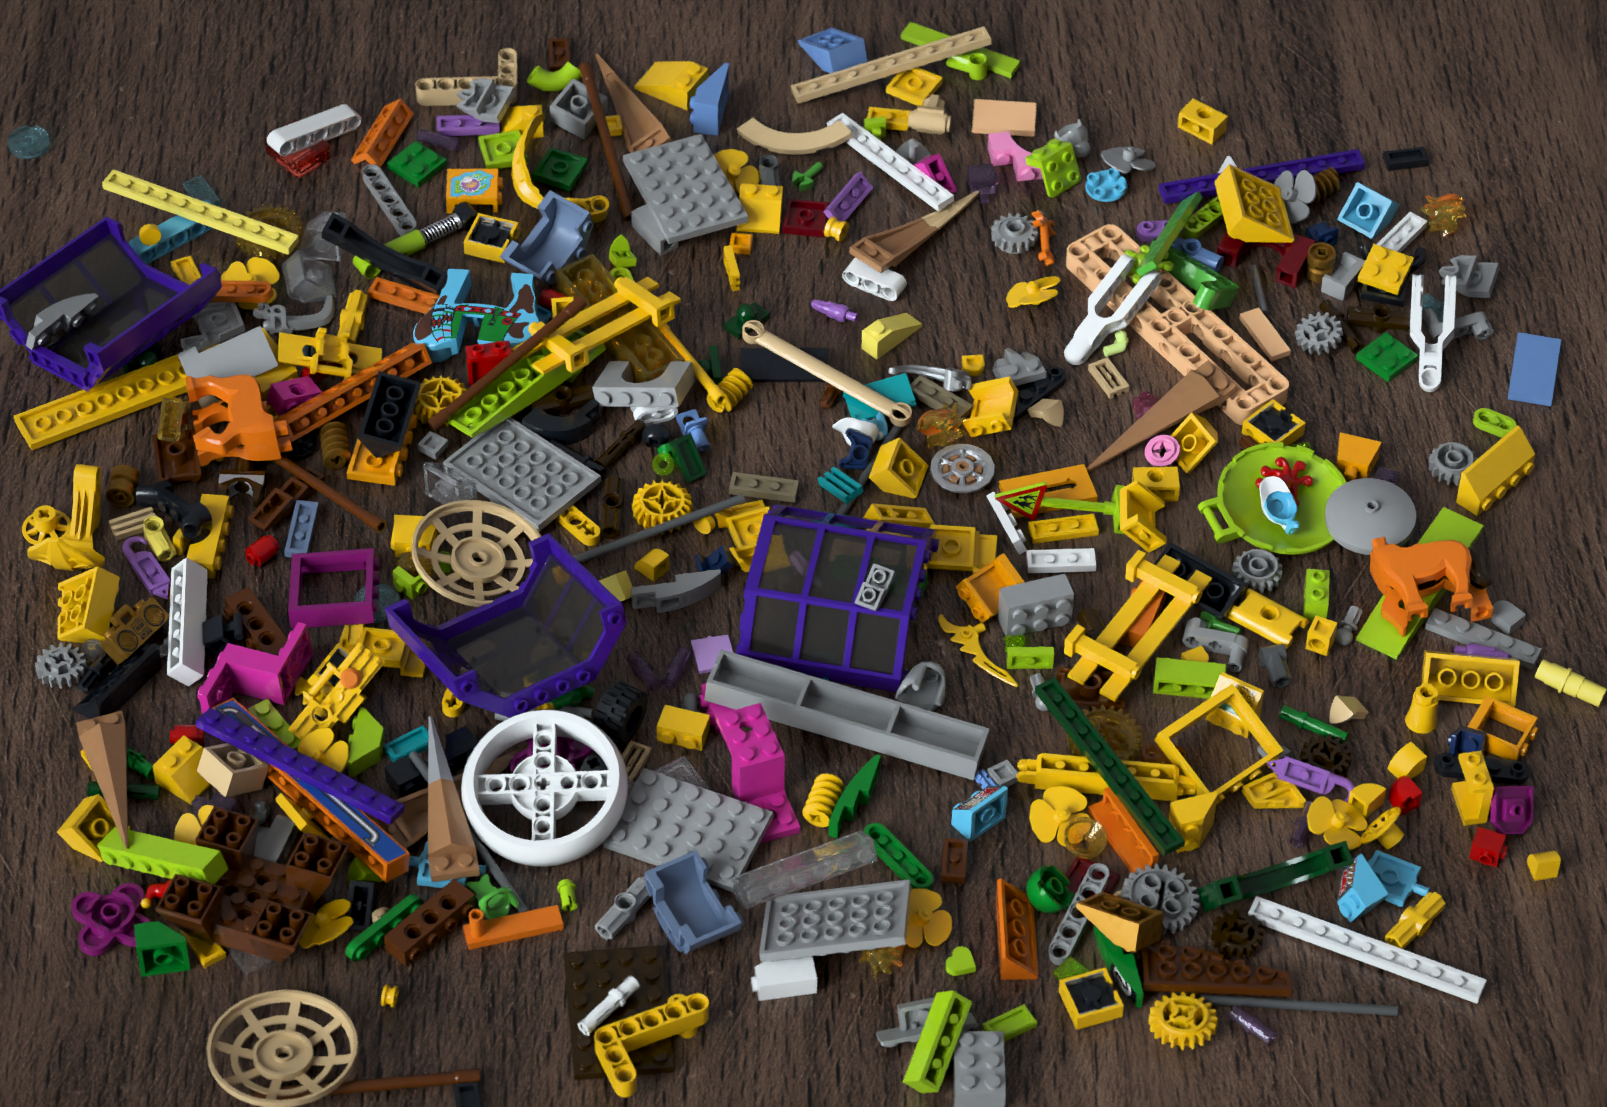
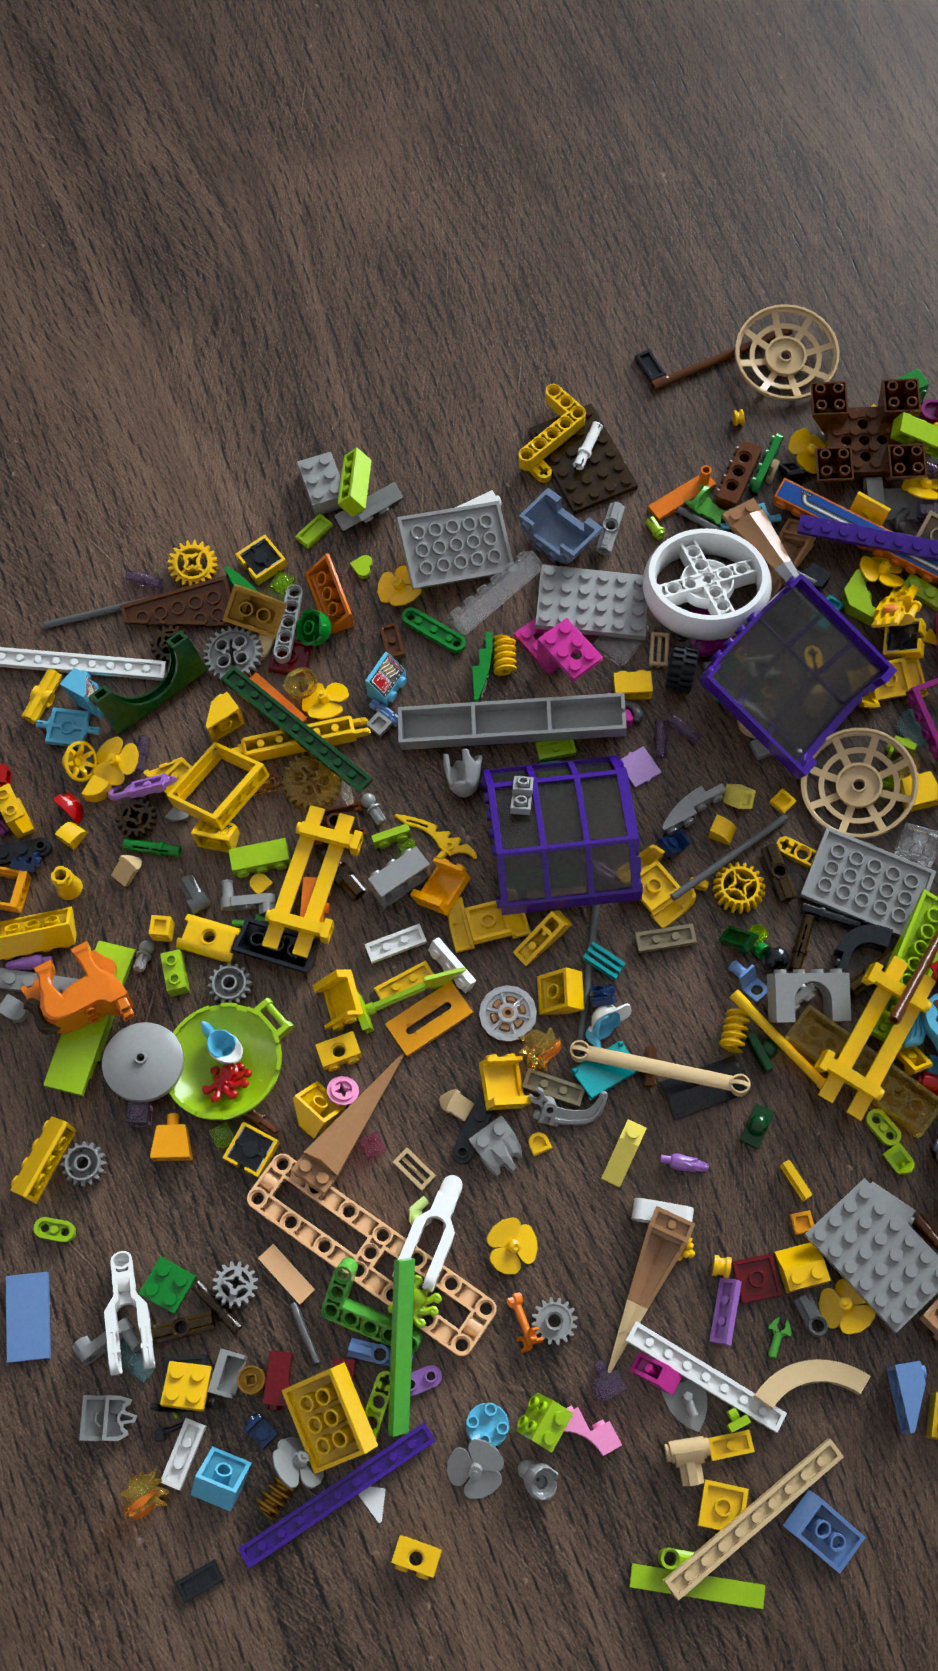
camera: 165 degrees right, 20 degrees up
light nougat tile [972,99,1036,137] -> none

